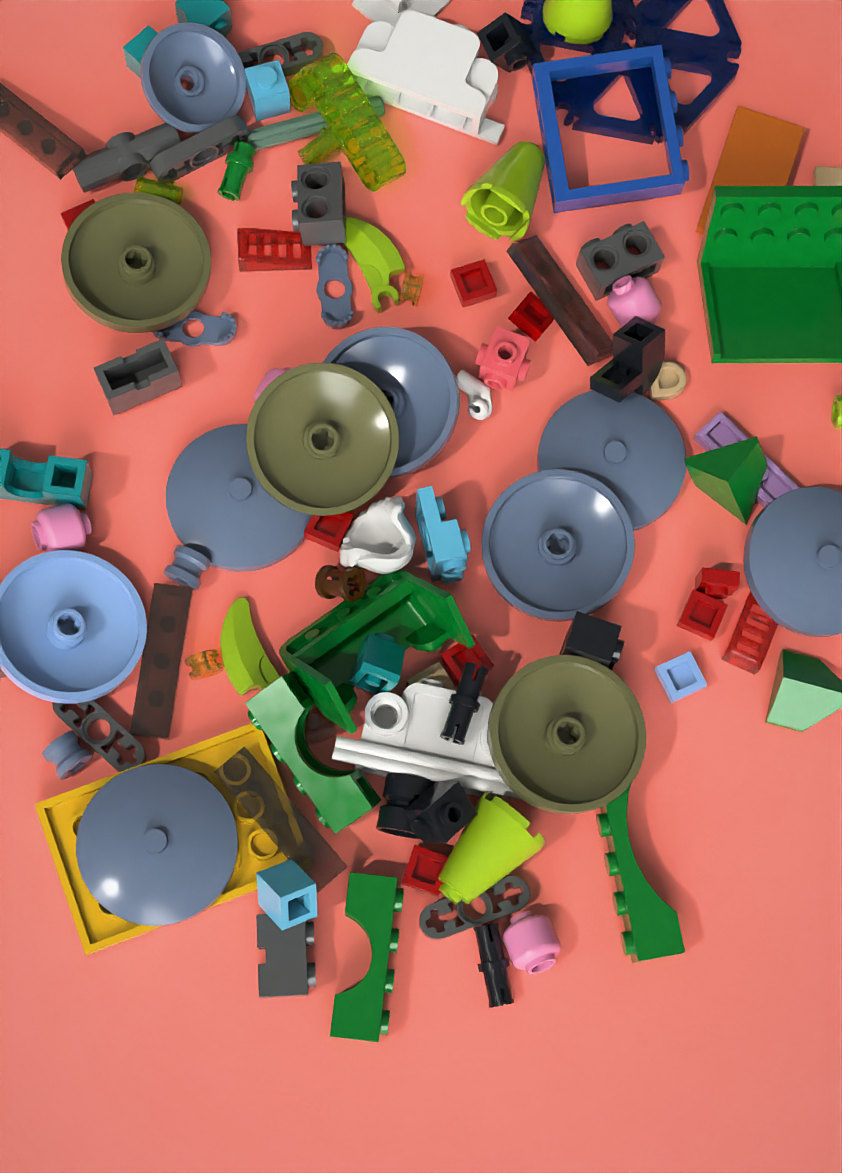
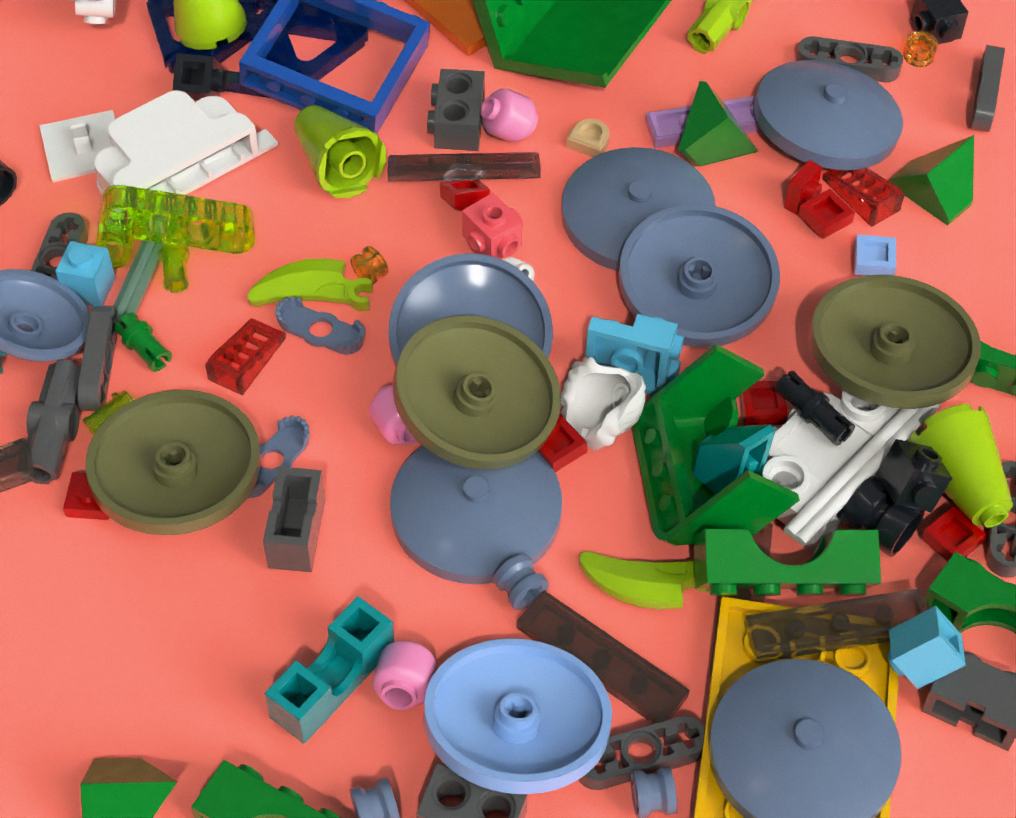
camera: 50 degrees left, 20 degrees down
clear yellow bush [185,649,223,680] -> none
dark grey brick [291,161,347,246] -> none
reddish brown bush [315,565,366,602] -> none
red plate [450,259,497,308] -> none
black brick [559,611,625,670] -> none
black brick [590,316,665,403] -> none

